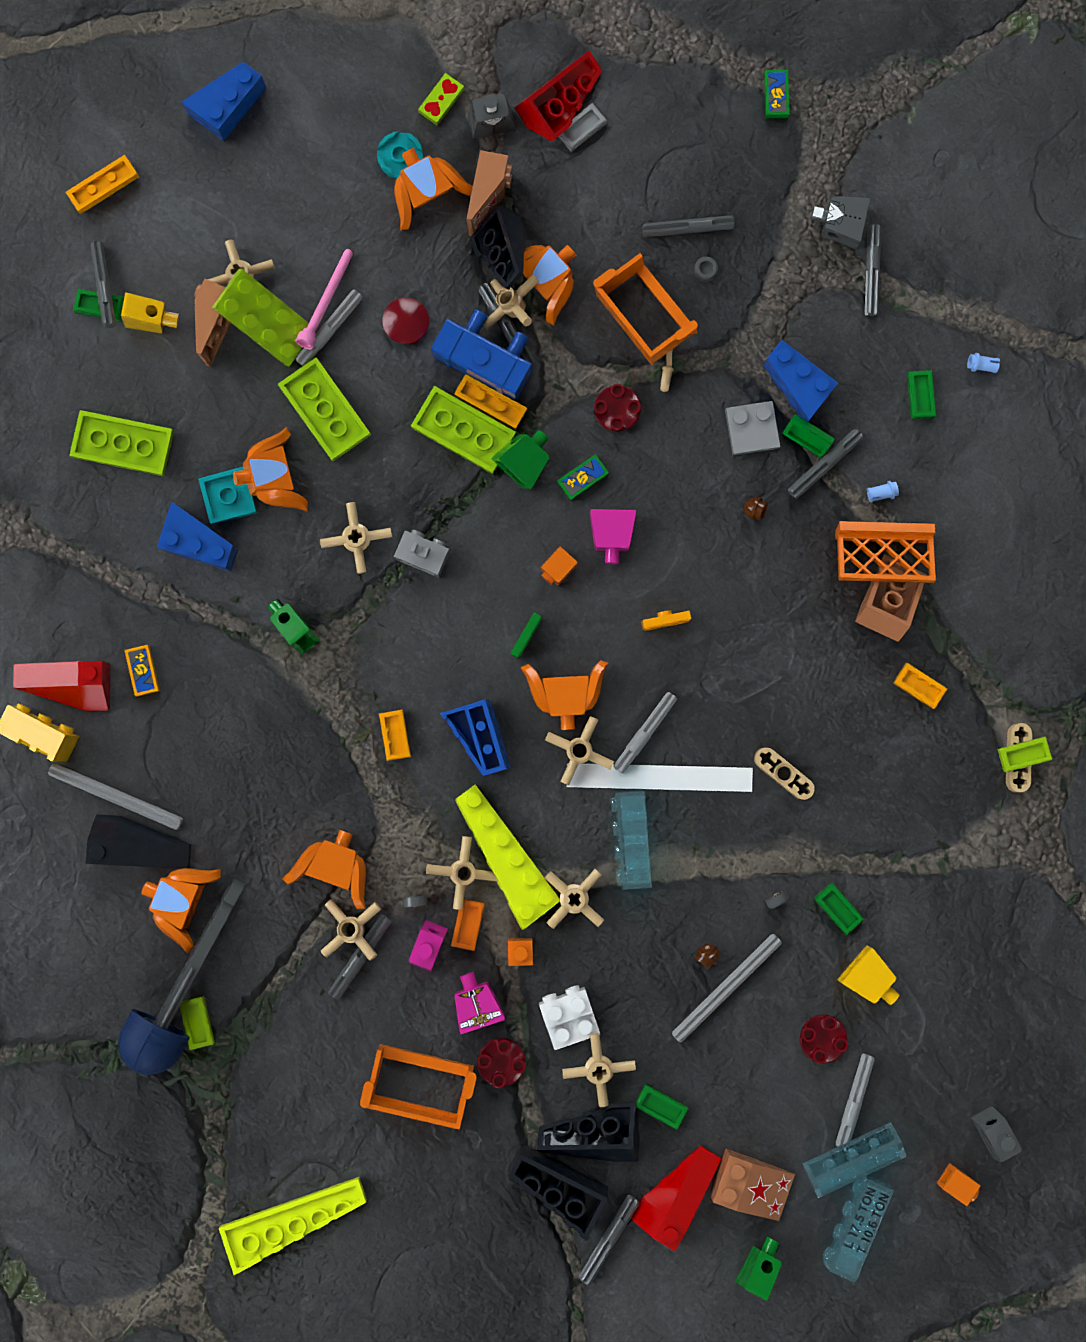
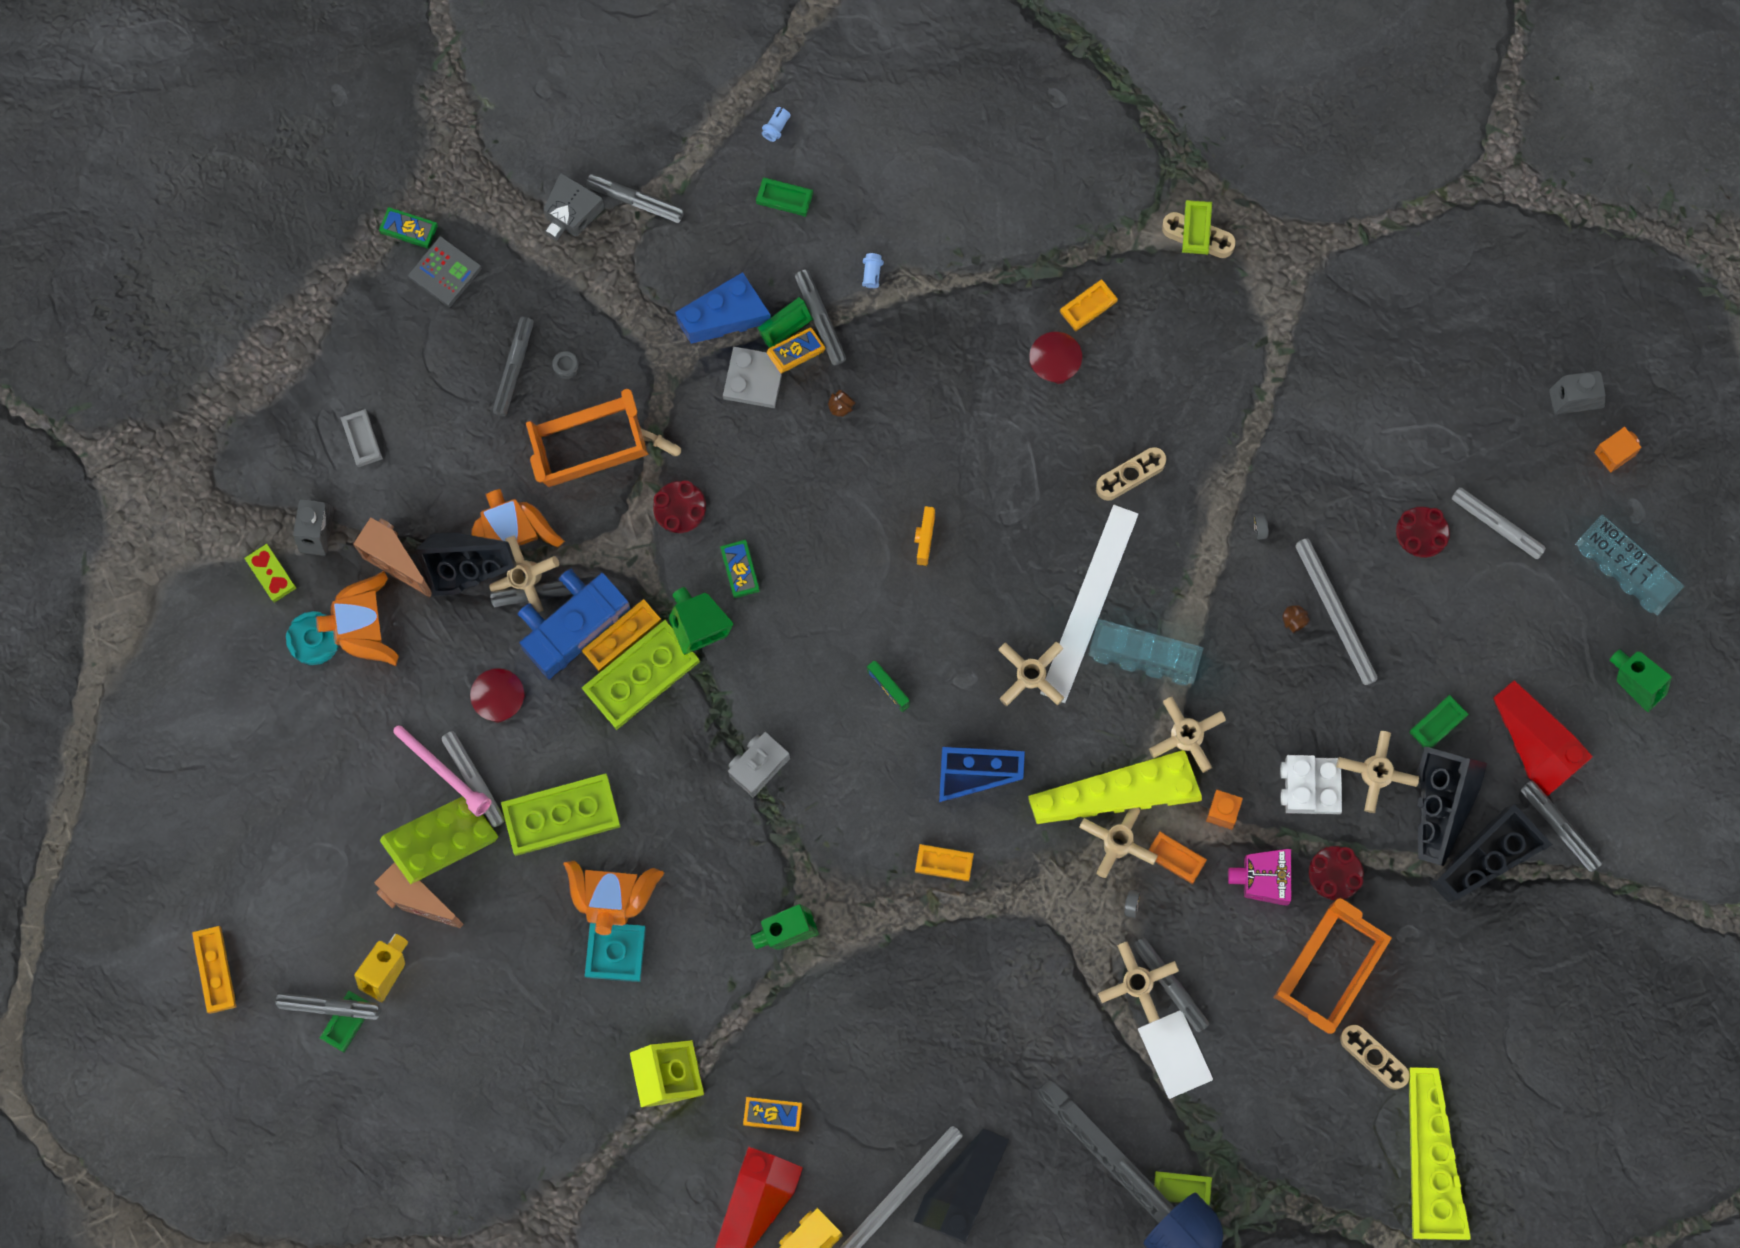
camera: 60 degrees left, 10 degrees down
lime plate [69,410,174,476] -> none
orange torso [142,868,221,954] -> none
blue wedge [157,502,238,572] -> none
blue wedge [181,62,266,141] -> none
tan bar [207,240,275,285] -> none
orange torso [281,830,366,909] -> none
tan bar [320,502,392,574] -> none
dark pink torso [408,920,448,972] -> none
red wedge [514,50,602,141] -> none
orange torso [520,660,609,730] -> none
orange brick [541,546,578,586] -> none
dark pink torso [590,509,636,564] -> none
light grey axle [613,692,677,774] -> none
nougat slope [710,1148,795,1221] -> none
clear light blue brick [802,1122,906,1198] -> none
green tile [813,883,865,935] -> none
orange fence [835,521,936,583] -> none
yellow torso [837,945,899,1005] -> none
nougat slope [855,555,927,642] -> none
none -> dark grey tile [408,236,482,308]
none -> neon yellow slope [630,1040,704,1107]
none -> tile [767,327,825,374]
none -> dark red dish [1029,332,1082,384]
none -> white sticker [1138,1010,1213,1099]
none -> tan beam [1340,1025,1410,1090]

